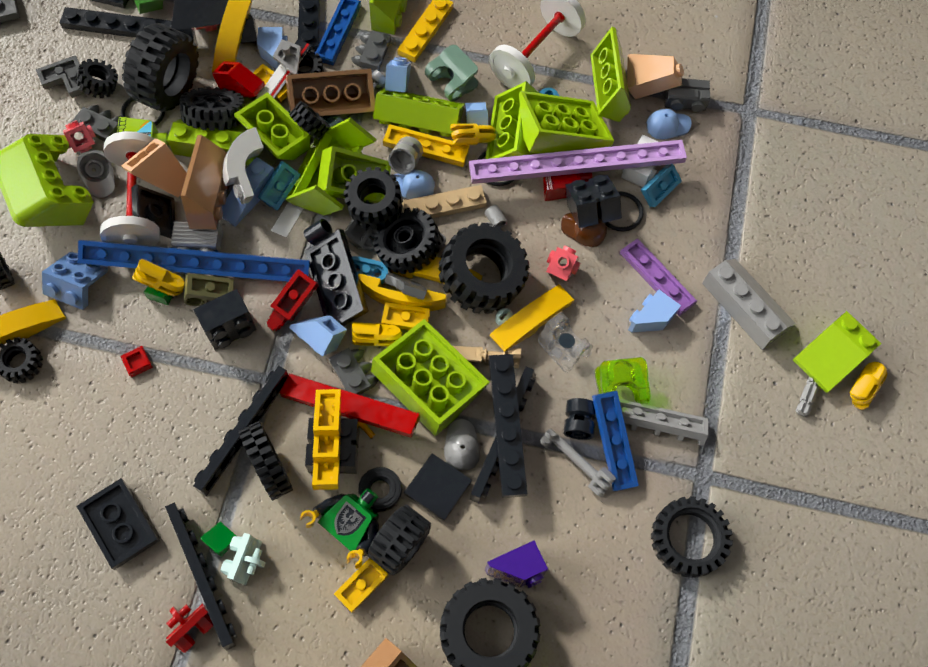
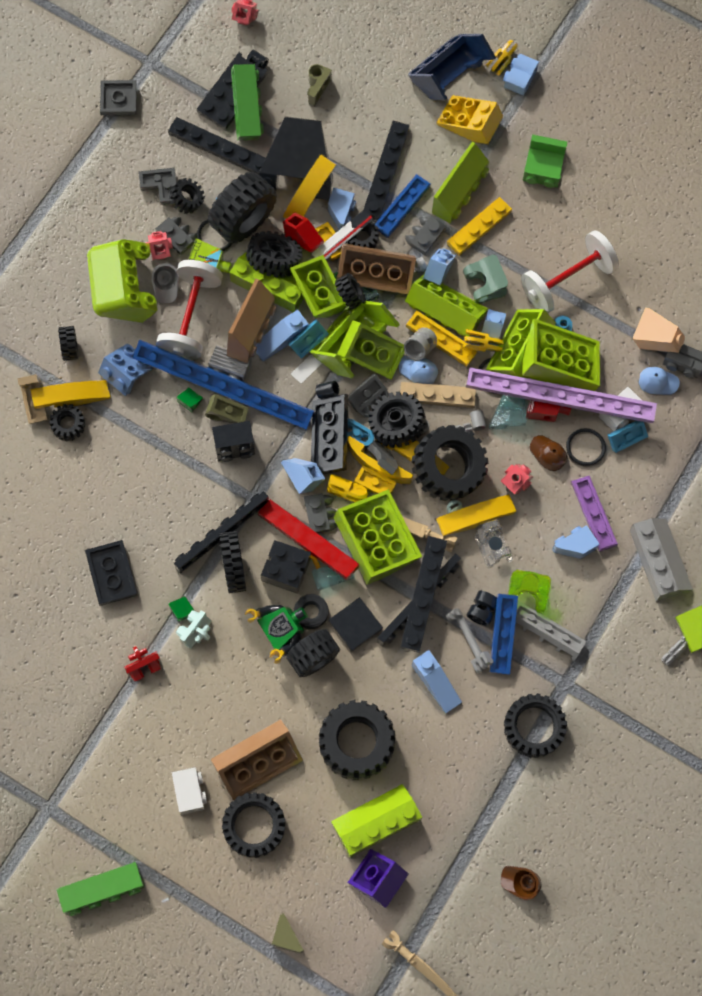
camera: 20 degrees right, 5 degrees up
red tile [120,346,153,378] -> none
light nougat slope [121,138,187,197] -> none
black tile [131,184,175,239] -> none
yellow arm [132,259,185,296] -> none
black plate [165,502,237,651] -> none
white arch [223,127,264,204] -> none
red hinge [266,269,319,331] -> none
light grey piece [273,39,301,74] -> none
yellow slope [312,389,341,490] -> none
yellow plate [334,558,389,613] -> none
black tyre [344,167,403,230] -> none
light grey cap [444,419,480,470] -> none
dark purple slope [485,540,548,588] -> none
black piece [565,175,622,228] -> none
lime slope [590,26,631,122] -> none
none -> clear light blue plate [311,566,354,590]
none -> light blue slope [412,650,462,714]
none -> clear light blue slope [489,395,526,429]

